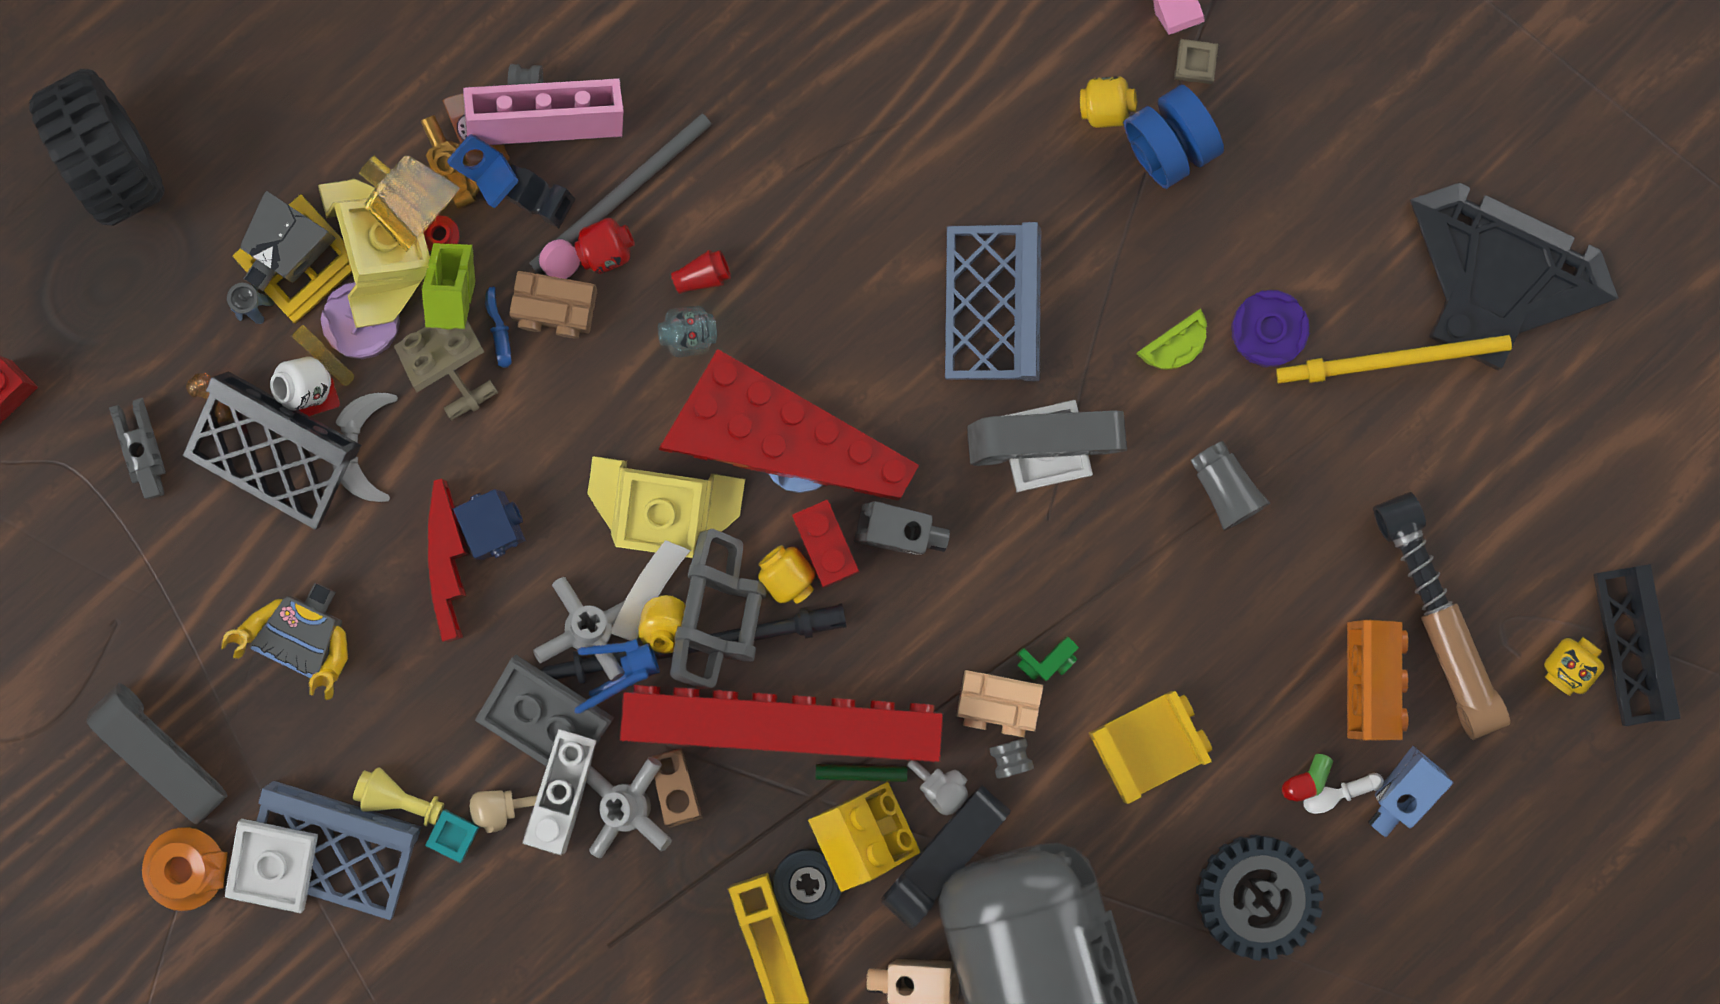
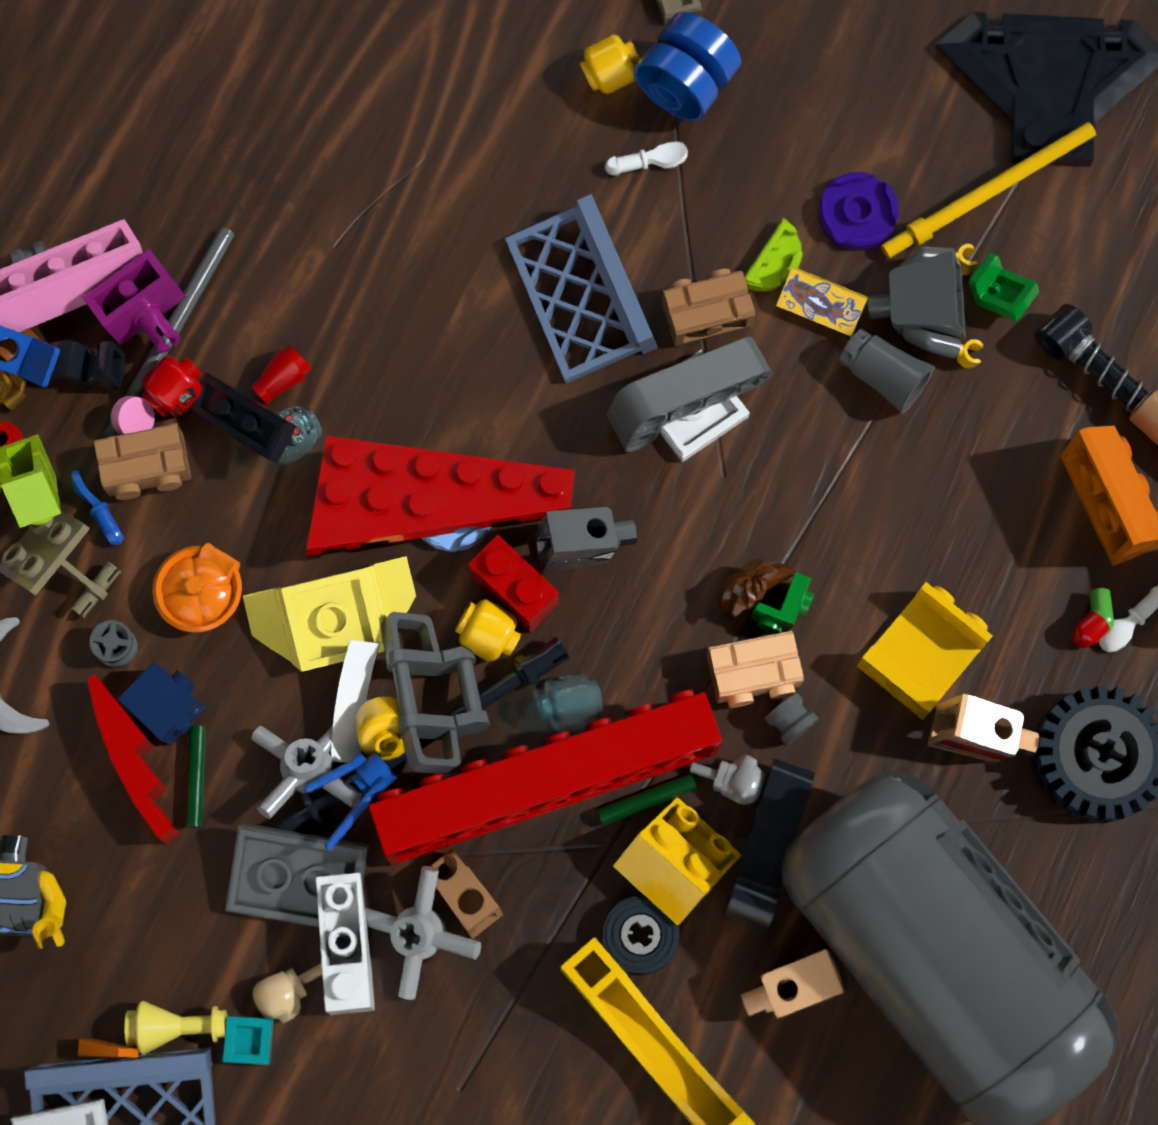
camera: 20 degrees left, 10 degrees down
none -> orange piece [78,1038,139,1058]
none -> magenta brick [82,249,186,353]
none -> dark grey wheel [90,620,138,668]
none -> orange piece [152,543,242,632]
none -> dark green piece [185,725,207,828]
none -> black tile [188,372,297,463]
none -> clear light blue head [537,672,603,732]
none -> white piece [605,142,688,176]
none -> medium nougat brick [661,269,755,347]
none -> reddish brown hat [718,559,797,616]
none -> tile [776,267,868,337]
none -> dark grey torso [868,243,983,368]
none -> light nougat torso [927,693,1039,762]
none -> green bracket [969,253,1040,322]

